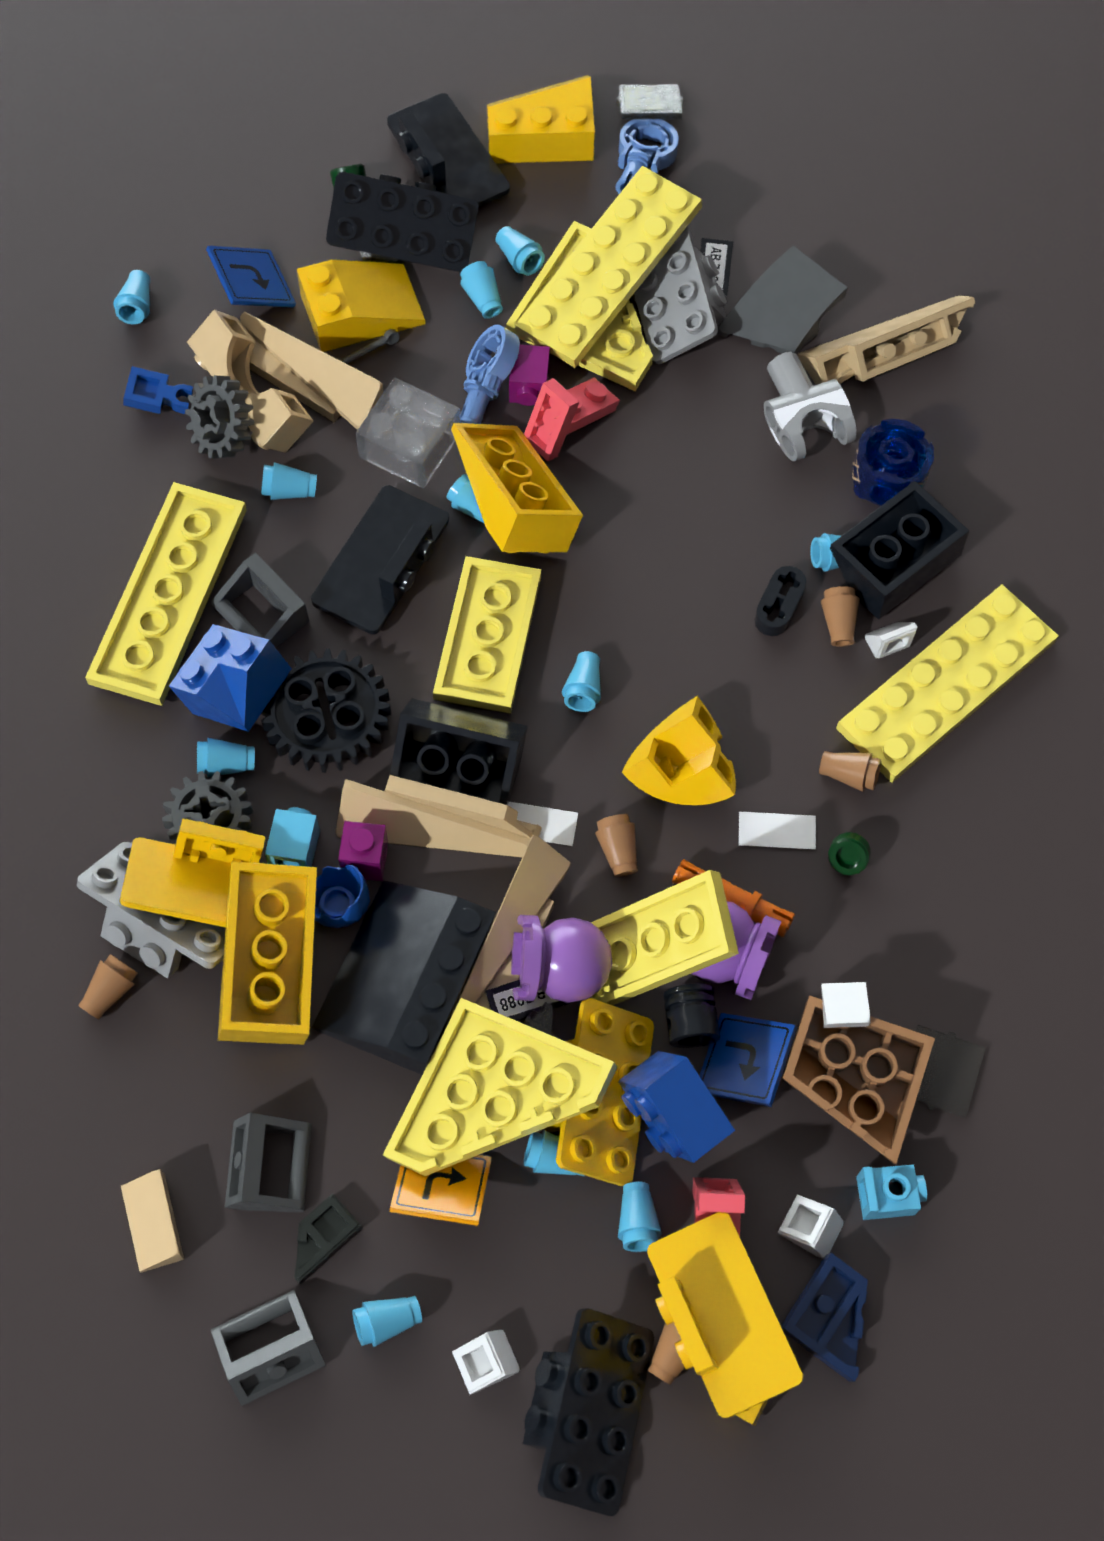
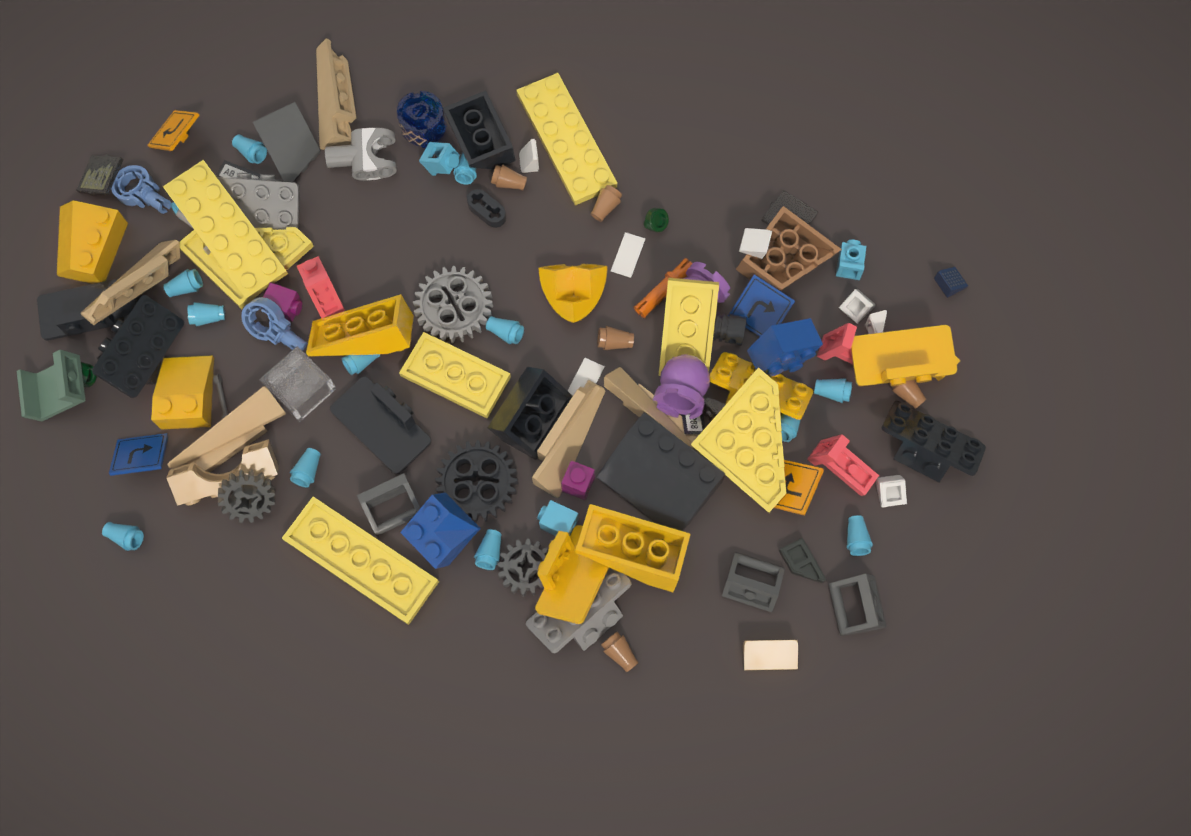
camera: 70 degrees left, 5 degrees up
blue plate [123,366,193,414] -> none
blue hair [315,865,370,929] -> none
dark blue wing [781,1253,868,1382] -> none
none -> sand green panel [17,350,86,421]
none -> tan wedge [81,240,180,325]
none -> light orange piece [147,110,199,151]
none -> medium azure cone [232,134,267,164]
none -> light grey gear [413,266,493,343]
none -> medium azure brick [419,142,460,176]
none -> coral bracket [807,435,879,496]
none -> white slope [865,310,887,334]
none -> dark blue slope [934,267,968,298]

